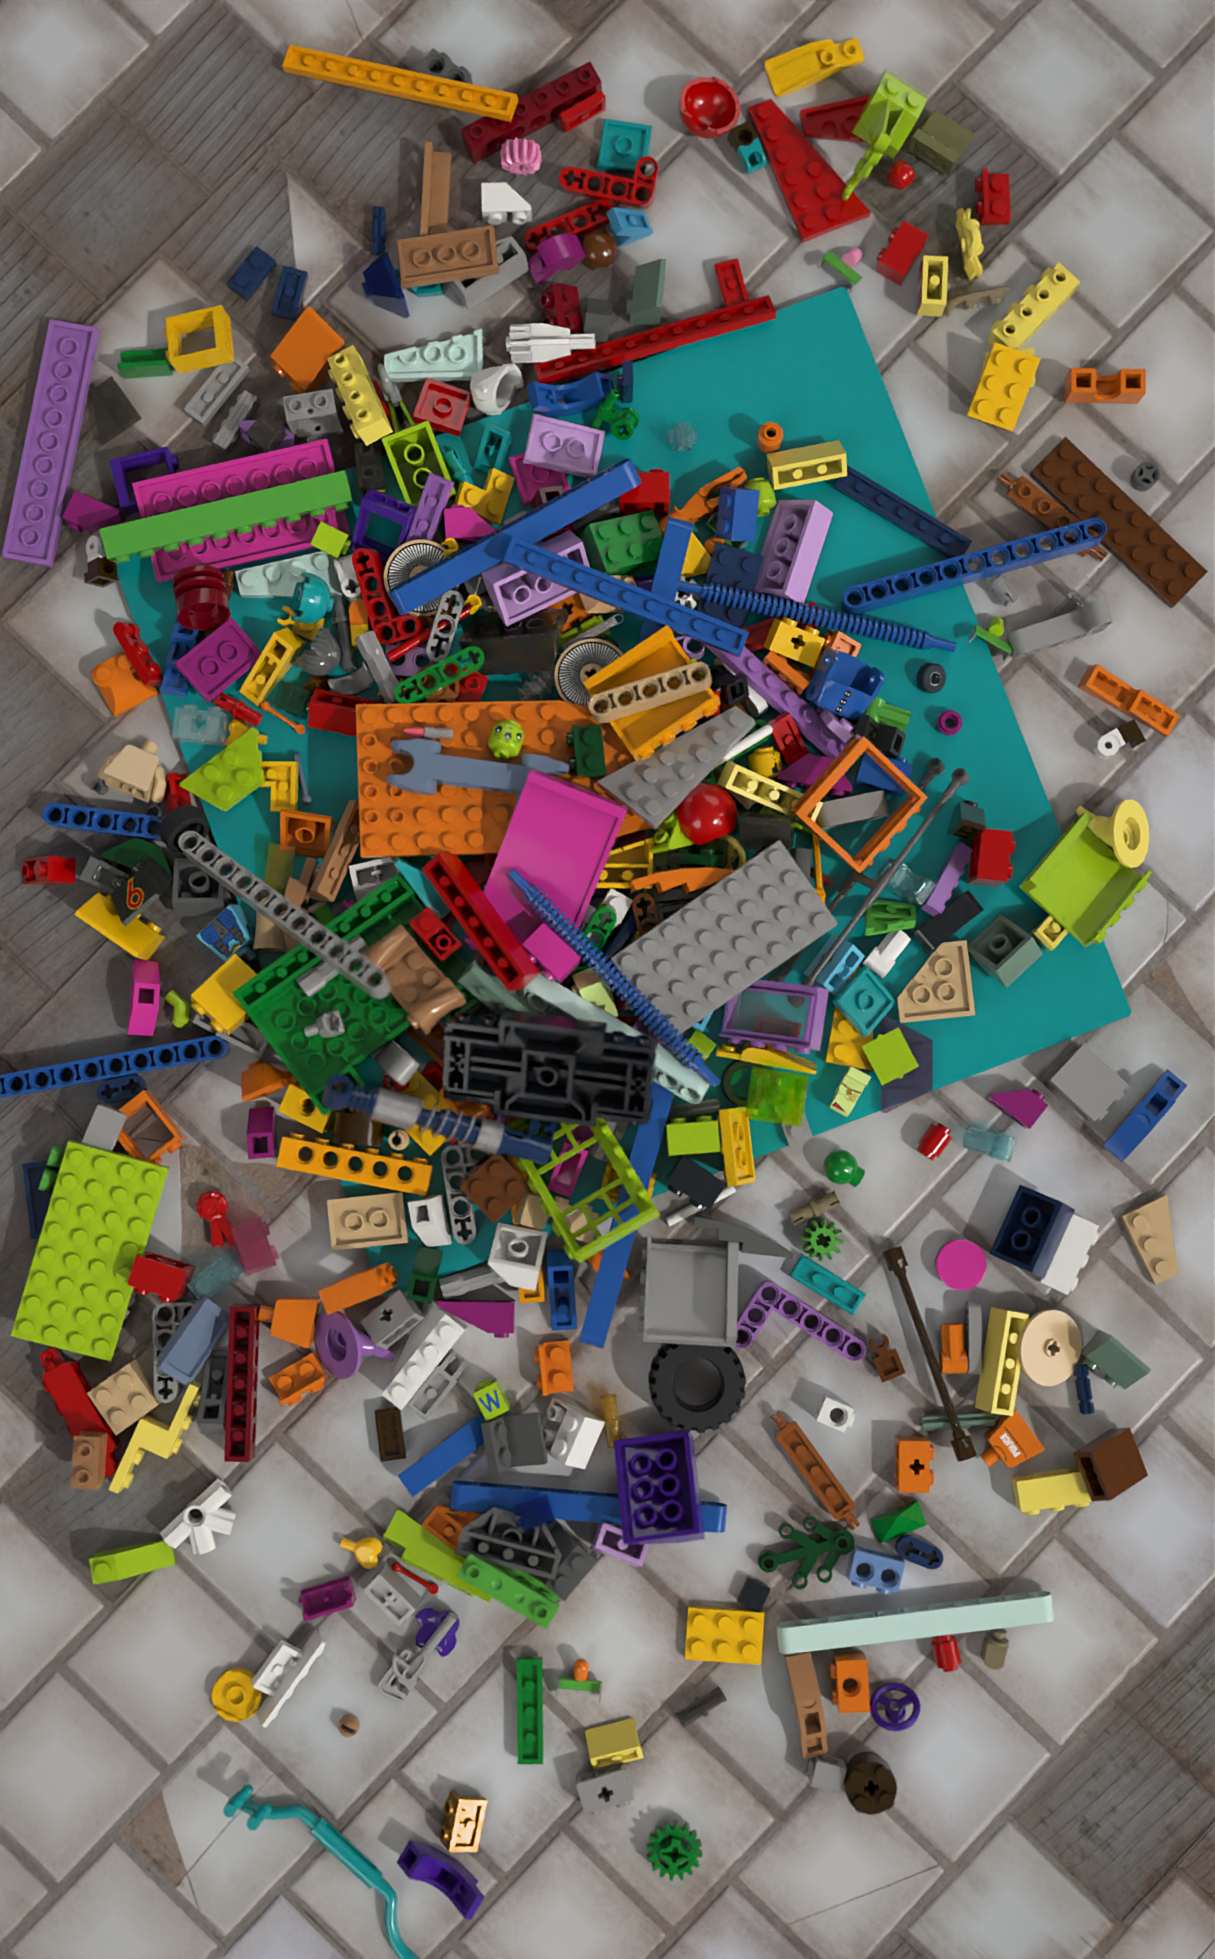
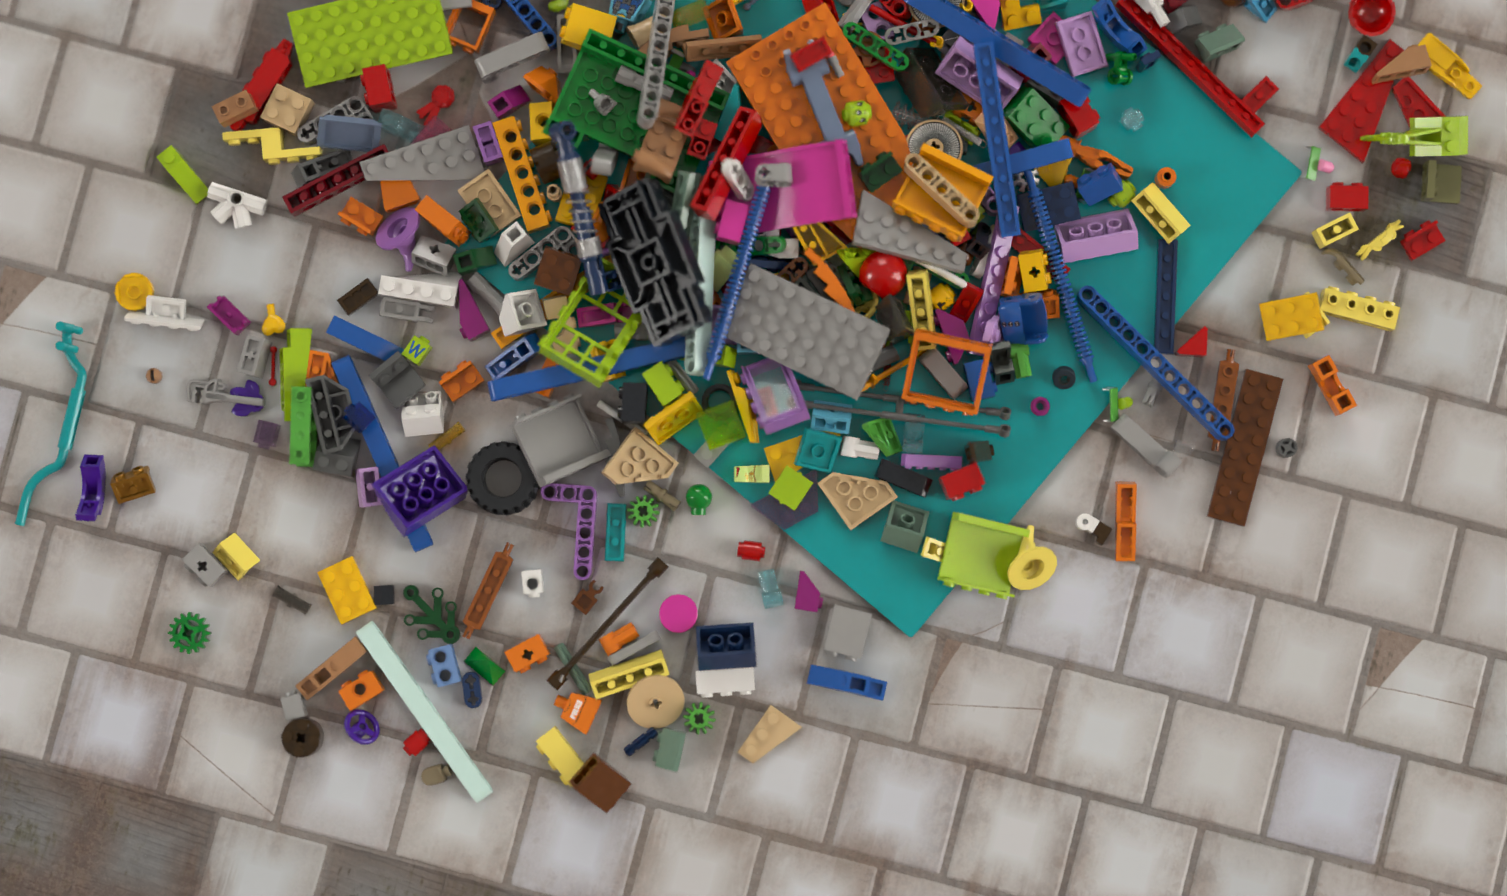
camera: 65 degrees right, 0 degrees up
green plate [517,1657,543,1765] -> none
piece [556,1658,602,1703] -> none
none -> clear purple brick [253,420,281,450]
none -> light grey wing [359,125,484,181]
none -> dark green bracket [458,198,499,243]
none -> medium lavender brick [473,121,504,166]
none -> light grey beam [474,32,550,84]
none -> tan plate [601,427,679,485]
none -> red slope [674,60,724,138]
none -> bright green gear [683,702,716,735]
none -> white beam [722,158,754,201]
none -> light grey piece [755,163,792,187]
none -> red tile [789,36,833,73]
none -> red slope [1174,326,1208,357]
none -> medium nougat slope [1371,44,1432,84]

